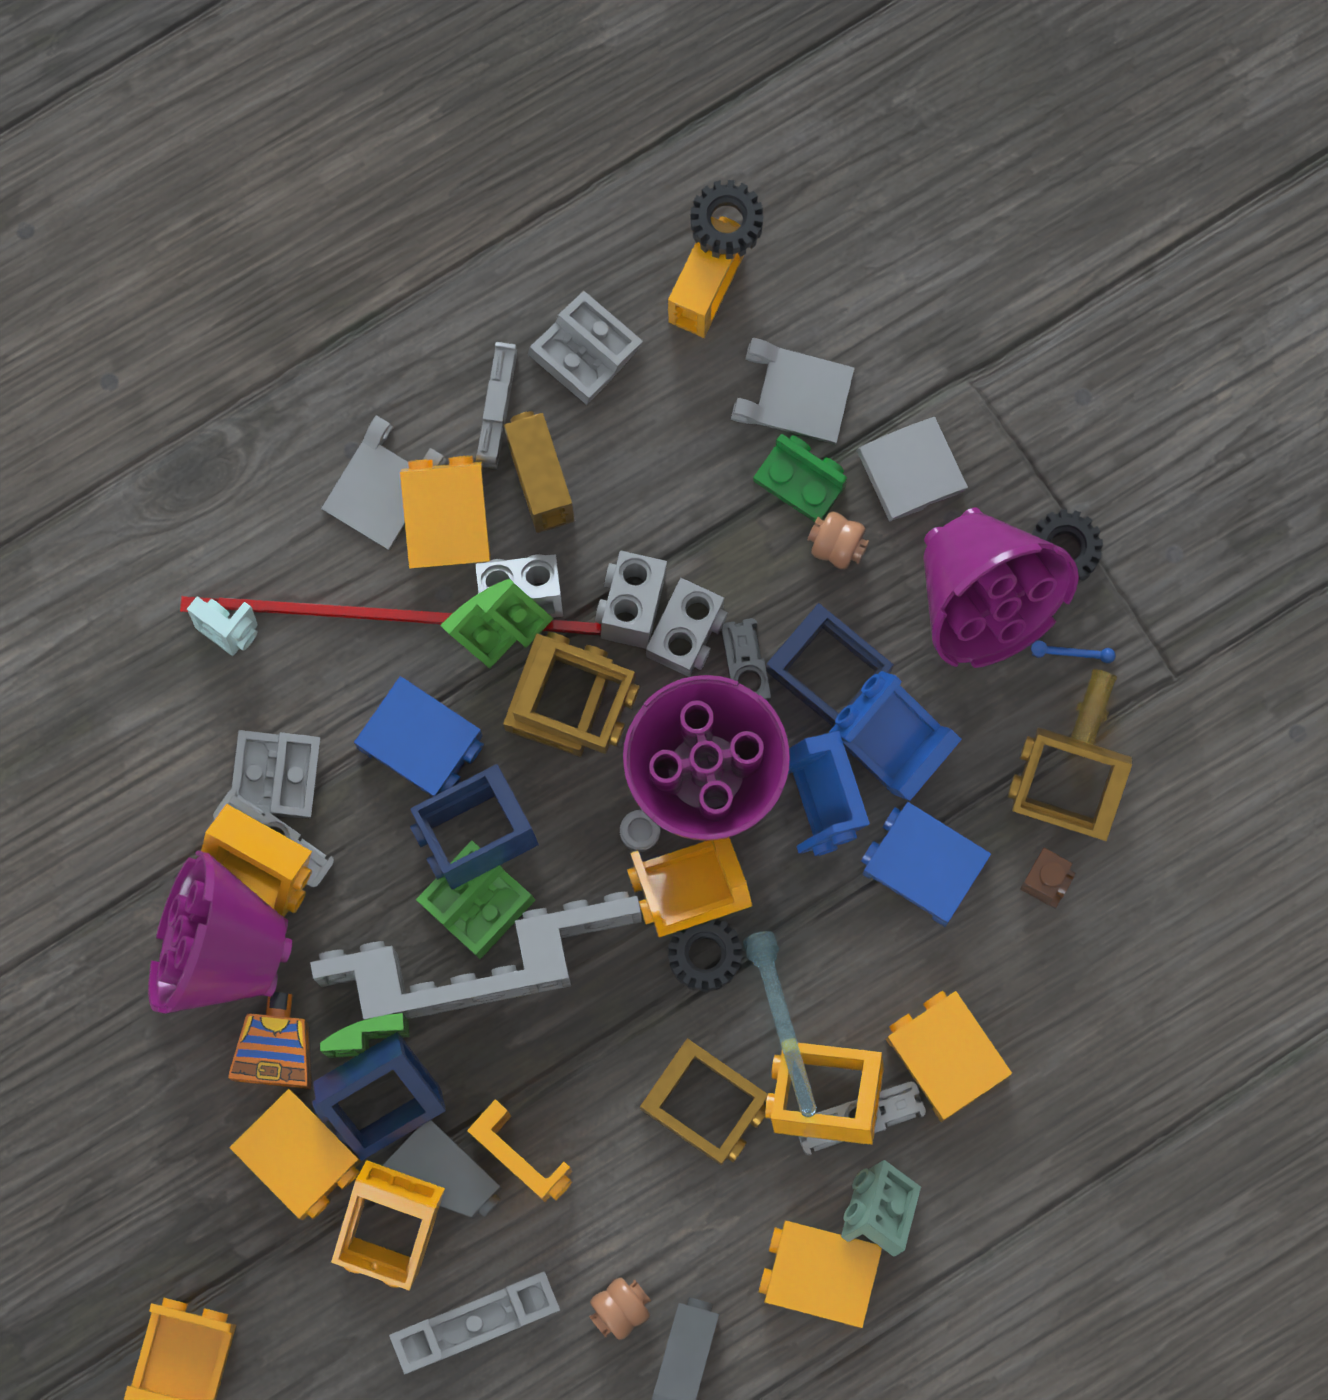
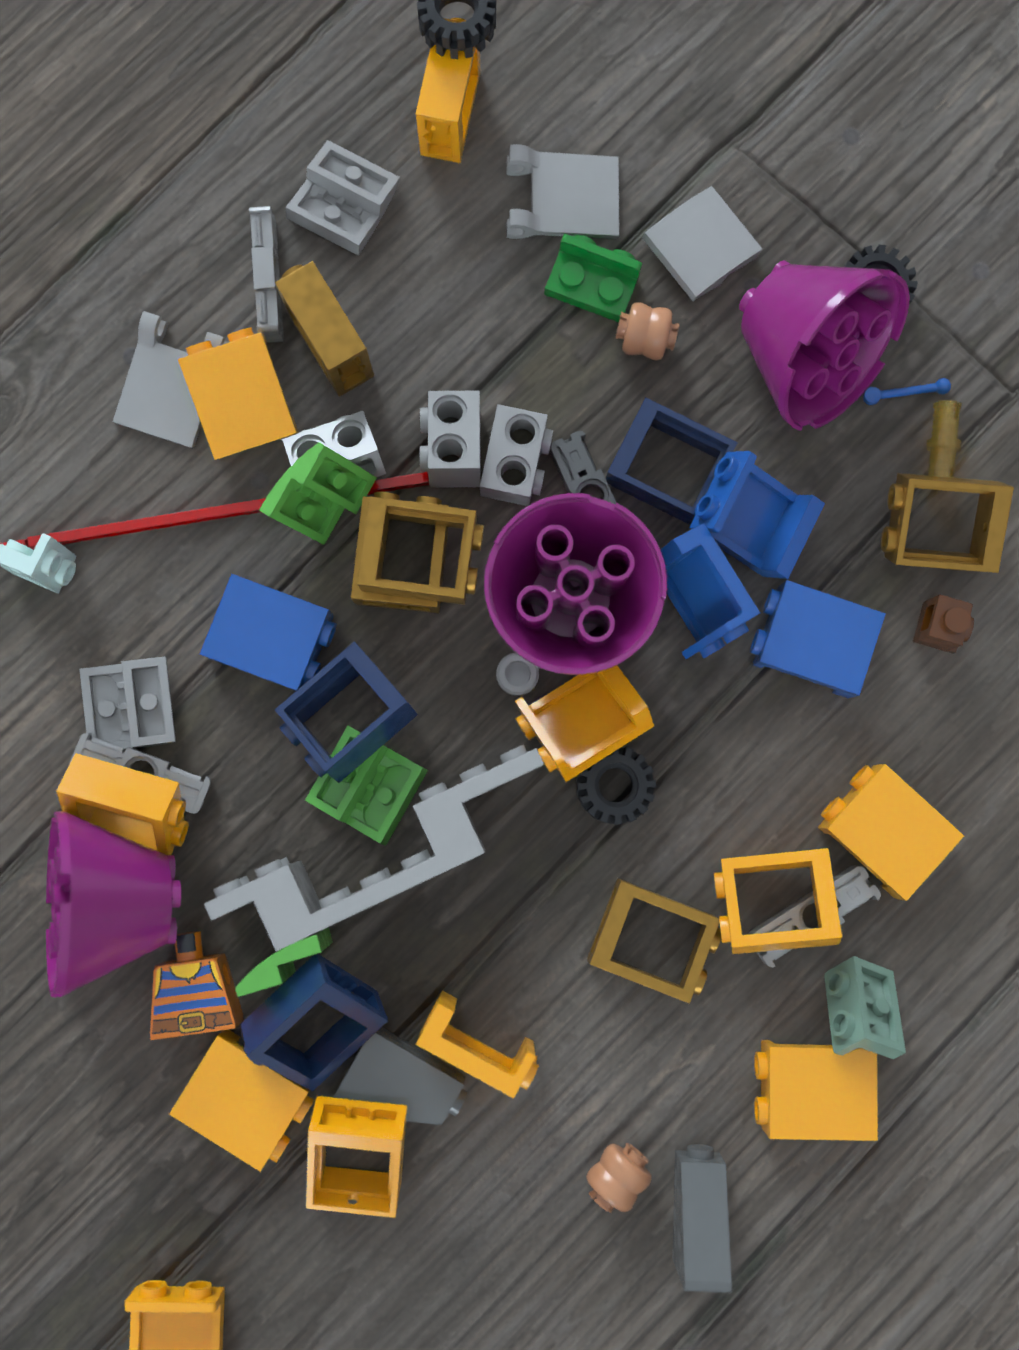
camera: 20 degrees left, 5 degrees up
light grey slope [389,1271,560,1375] -> none
clear light blue piece [743,931,817,1117] -> none

